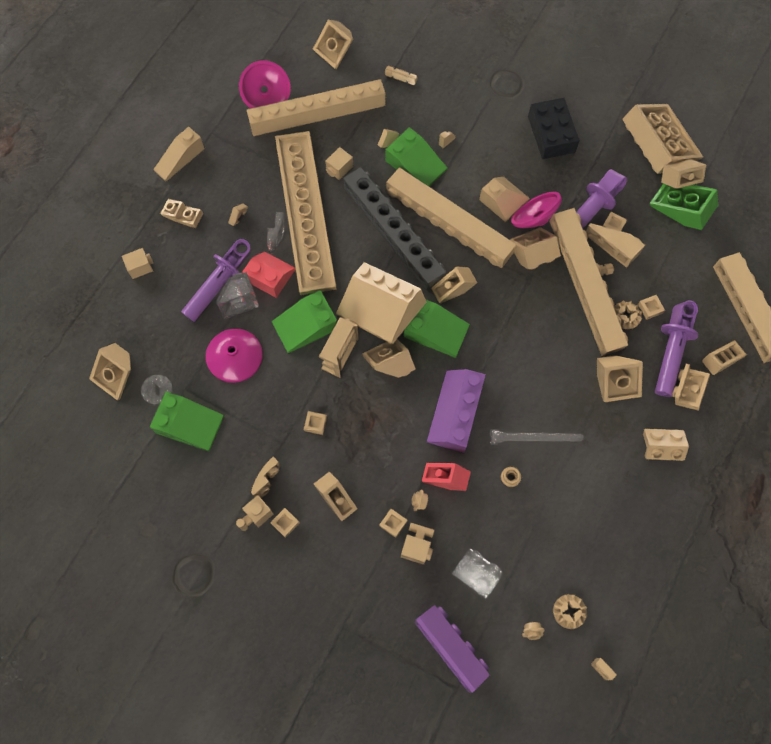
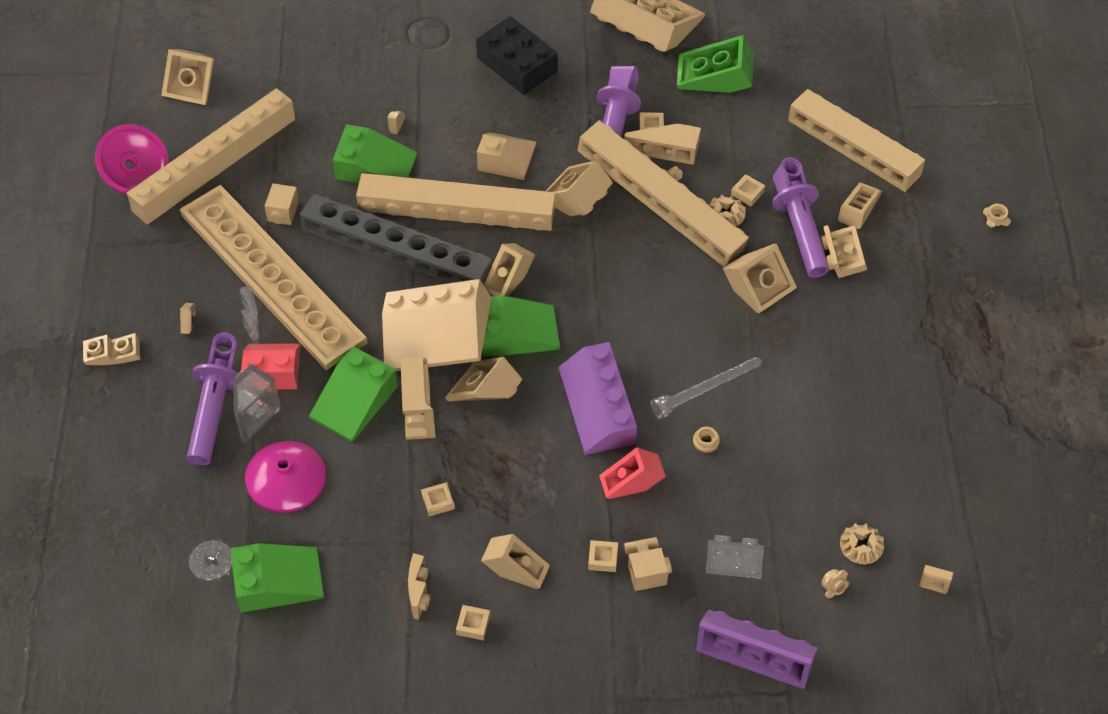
camera: 30 degrees left, 15 degrees down
tan slope [89,343,131,401] -> none
tan brick [122,248,154,279] -> none
tan slope [154,127,204,181] -> none
tan brick [236,495,274,531] -> none
tan tile [378,129,399,148] -> none
tan axle [385,66,417,85] -> none
tan plate [412,490,428,511] -> none
dark pink dish [511,192,562,228] -> none
tan bracket [643,429,689,461] -> none
tan brick [661,159,706,189] -> none

